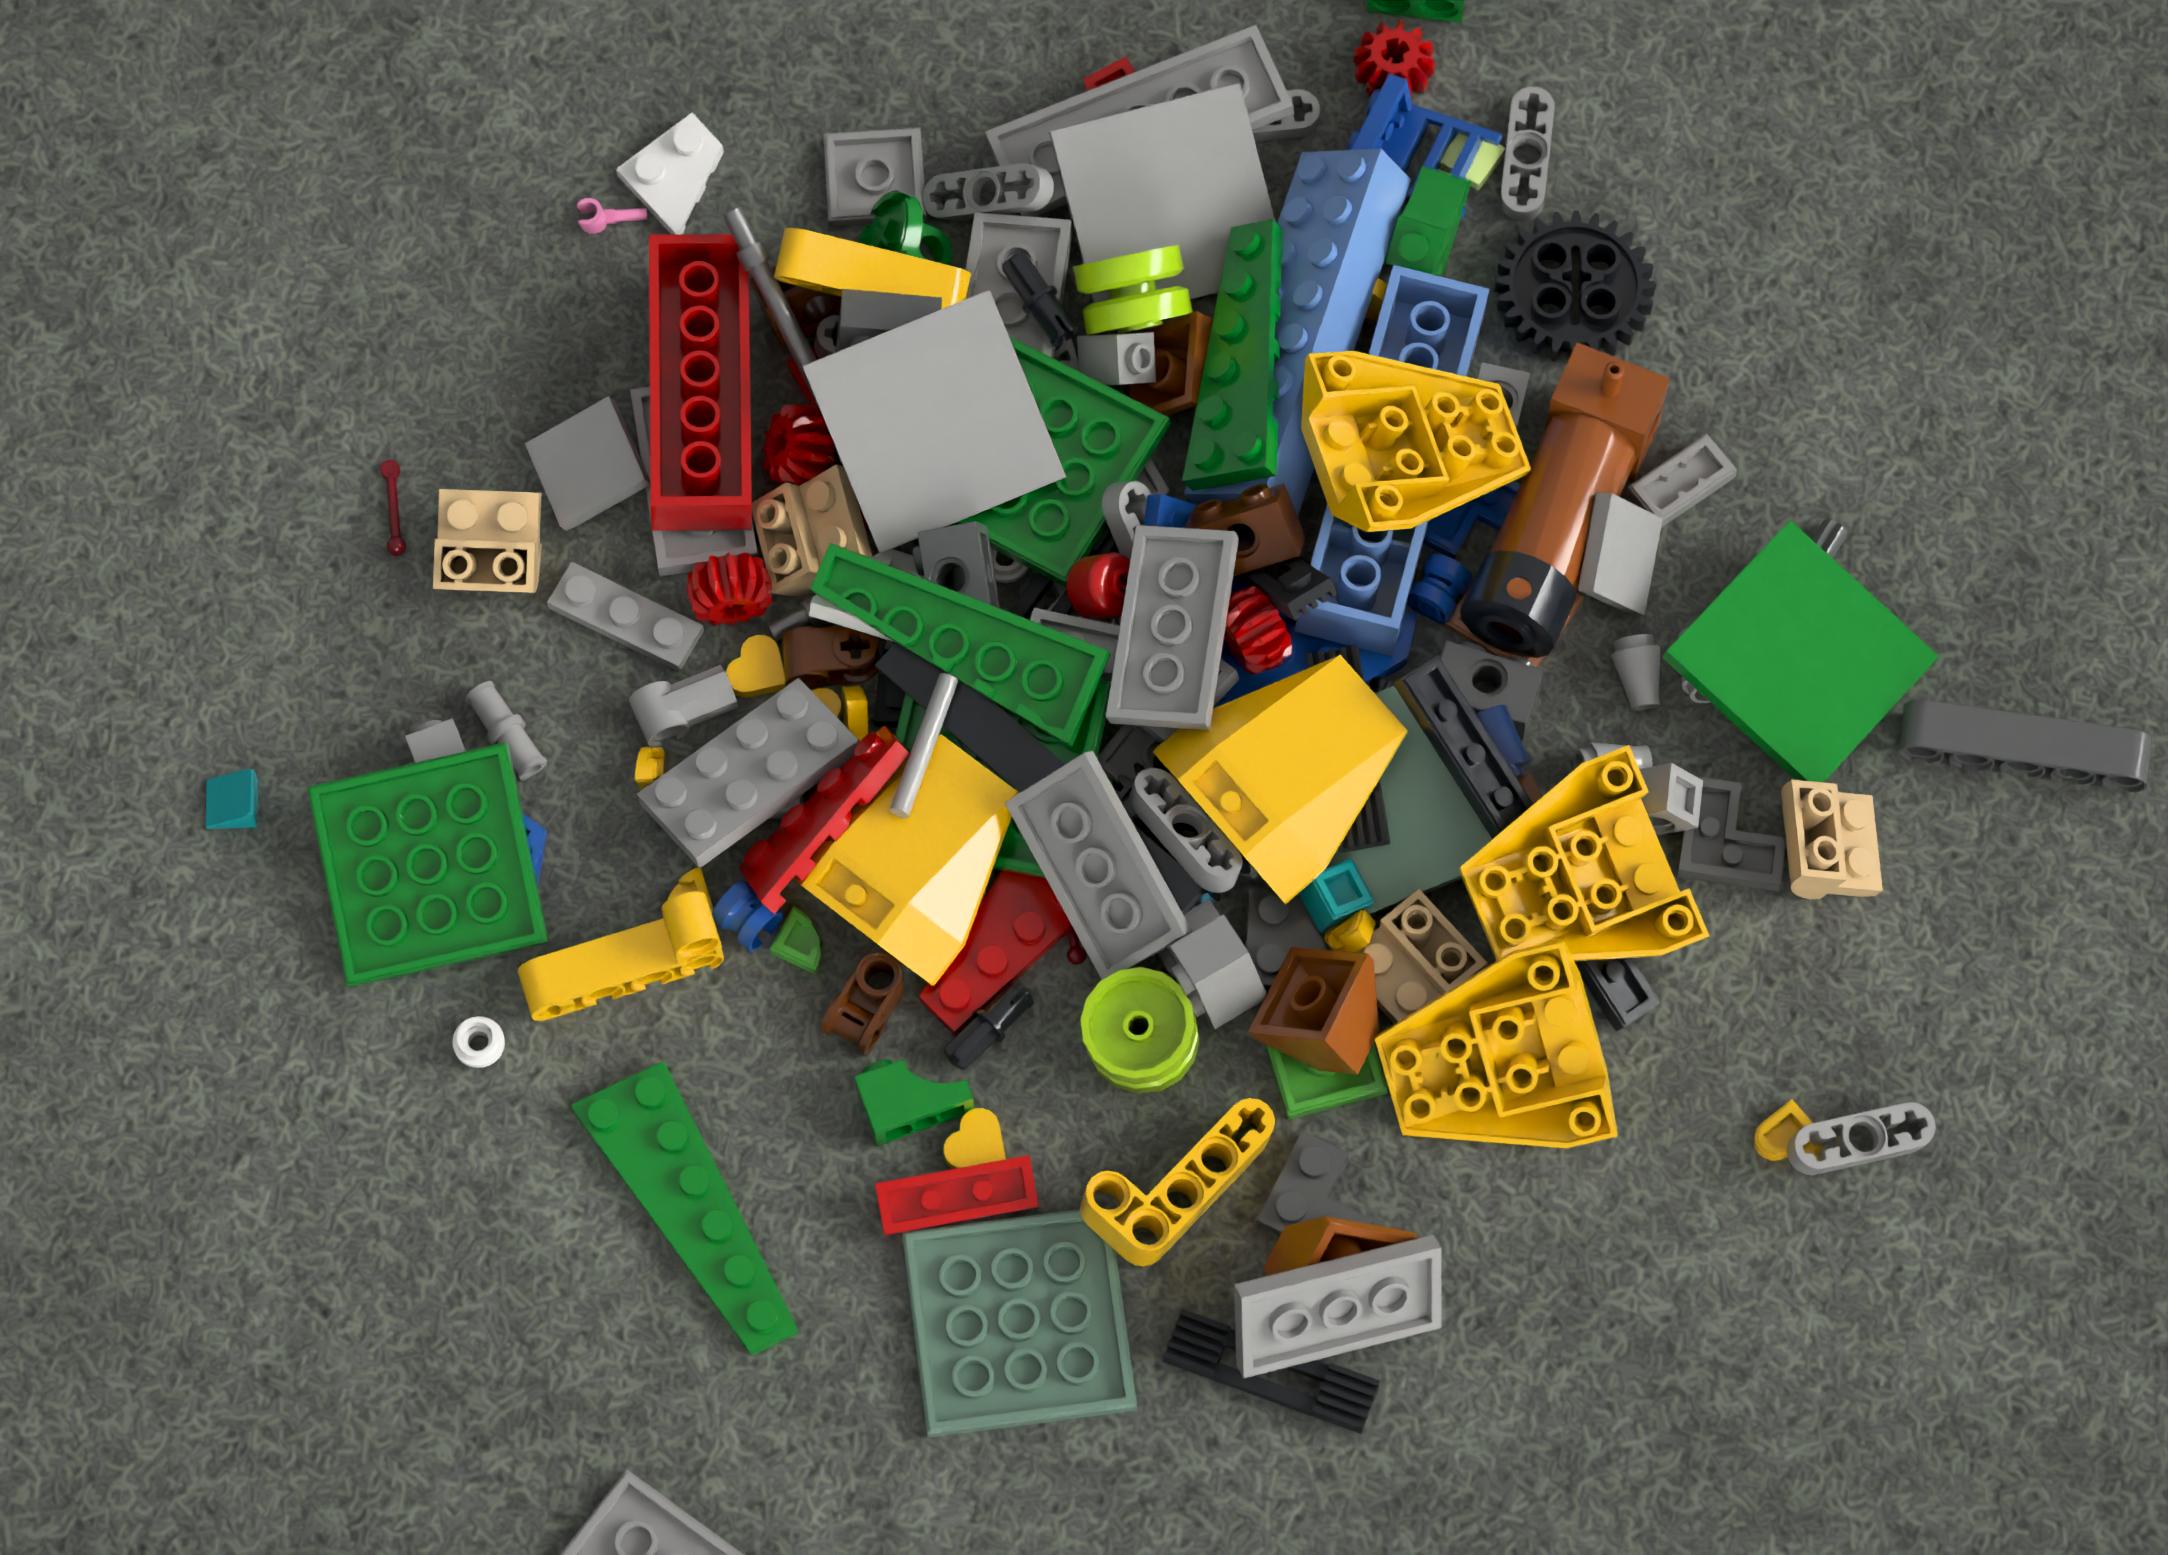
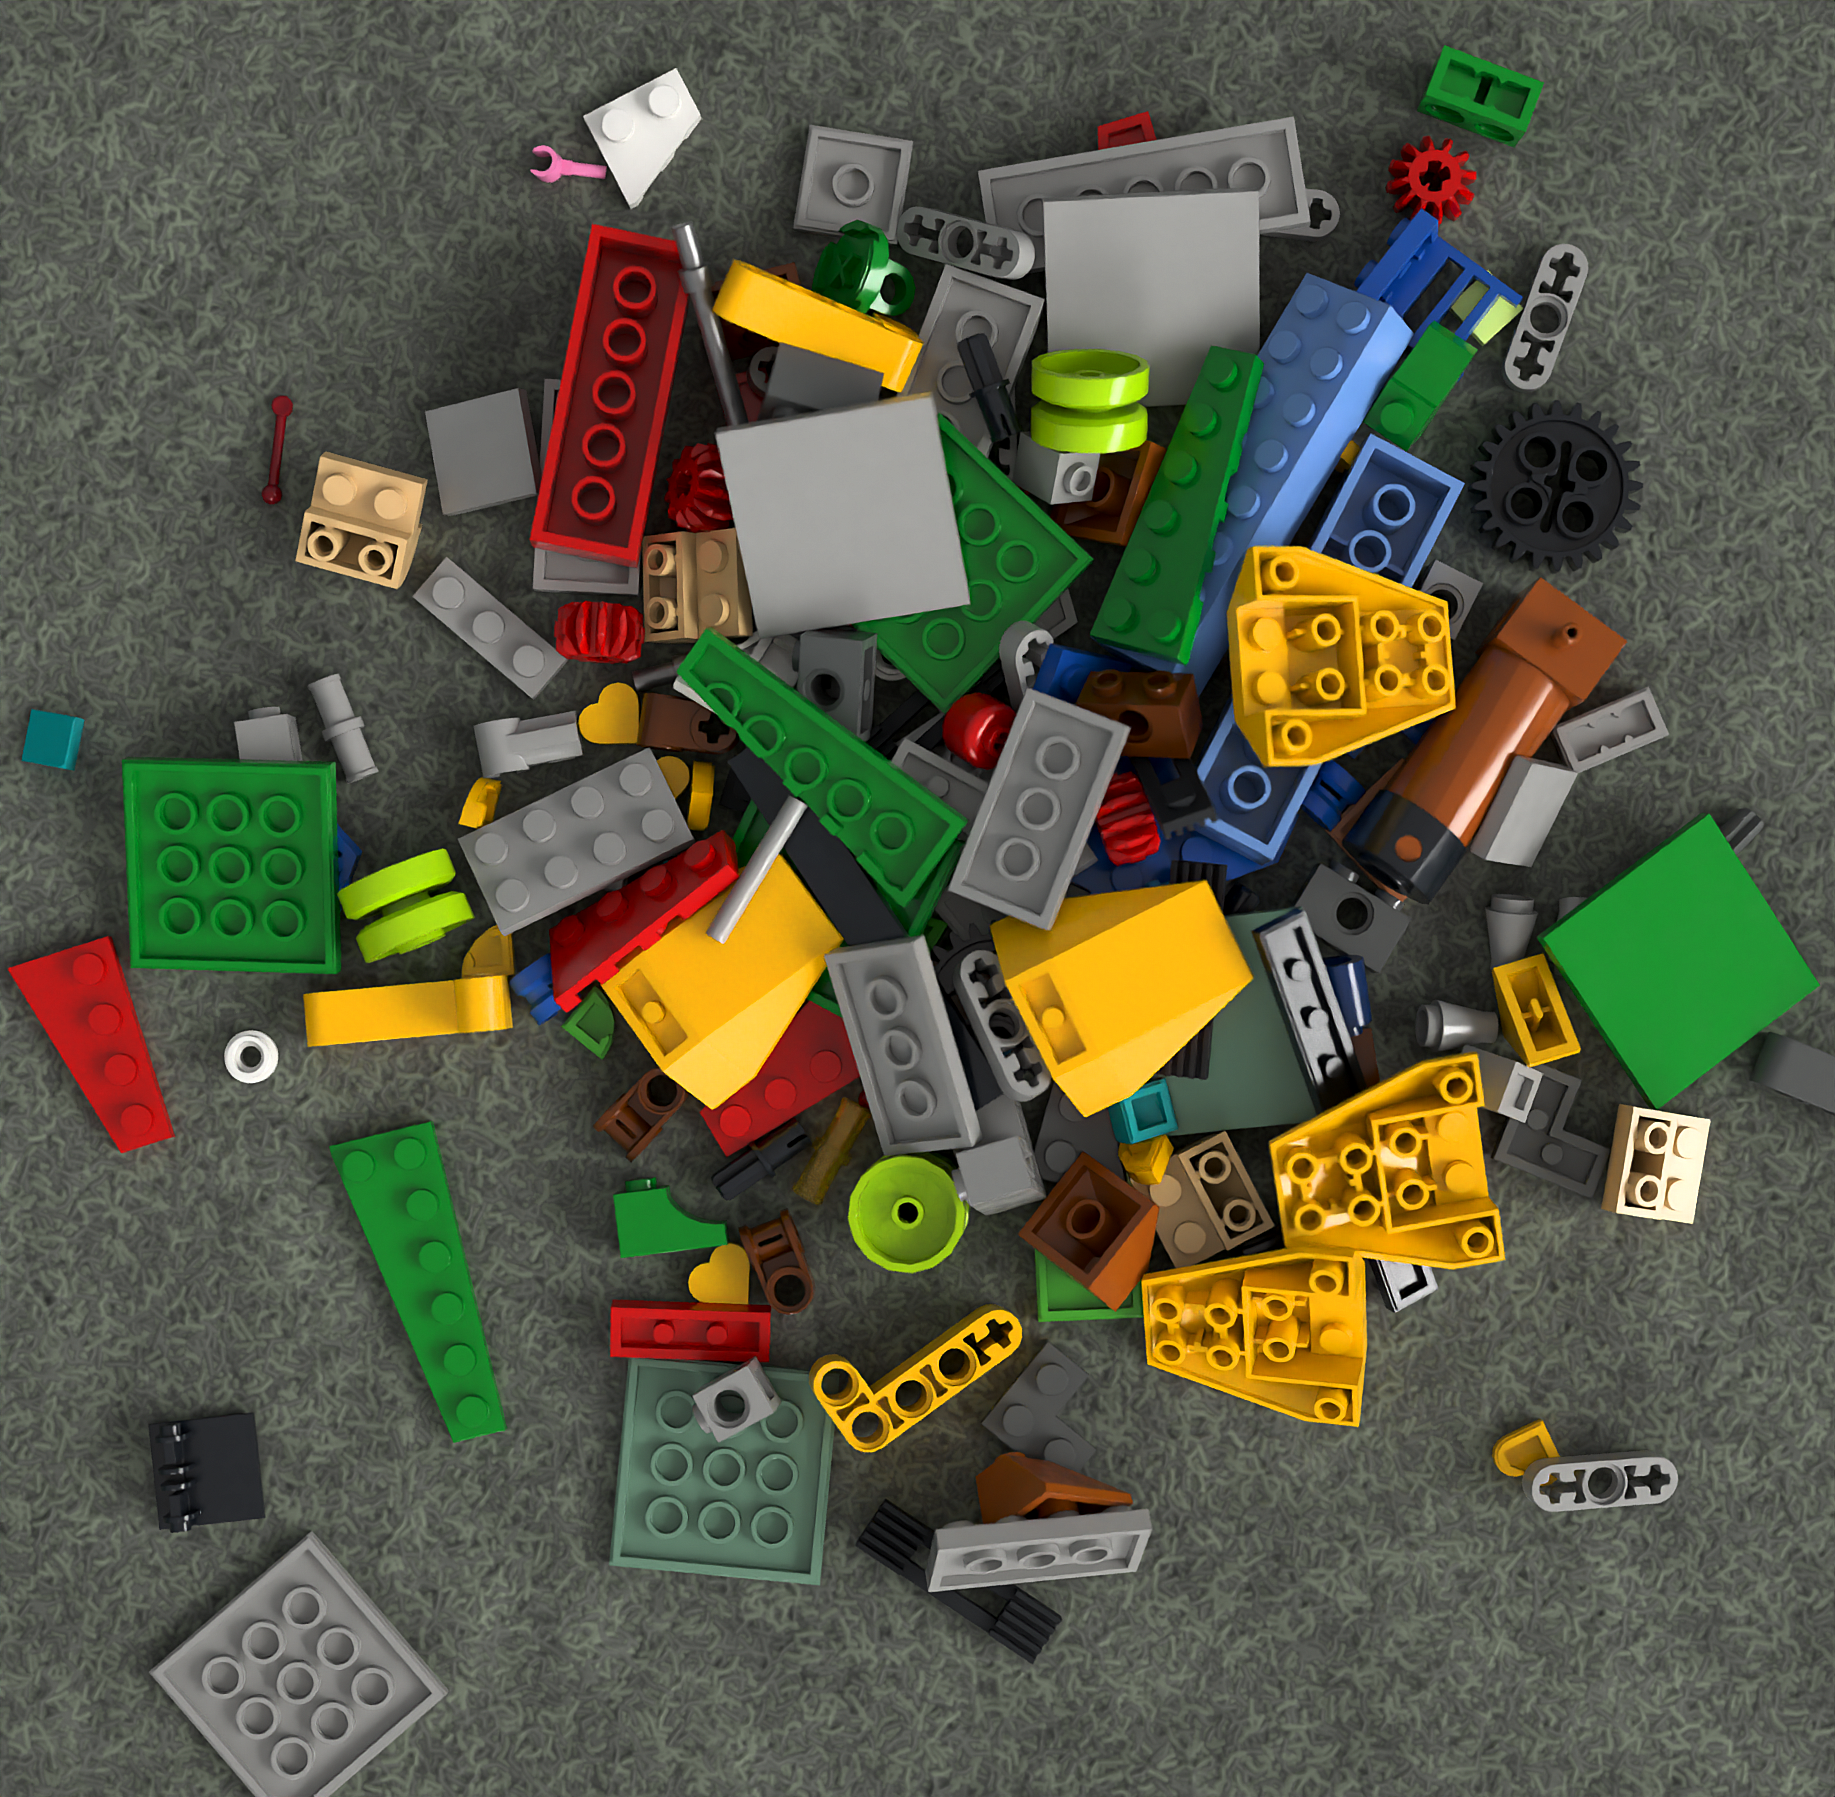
camera: 15 degrees right, 20 degrees up
none -> red wing [7,936,175,1153]
none -> black hinge [148,1412,266,1533]
none -> lime wheel [337,849,475,963]
none -> light grey brick [692,1356,782,1443]
none -> reddish brown piece [738,1208,816,1315]
none -> clear yellow pin [792,1097,872,1206]
none -> yellow slope [1492,953,1581,1067]

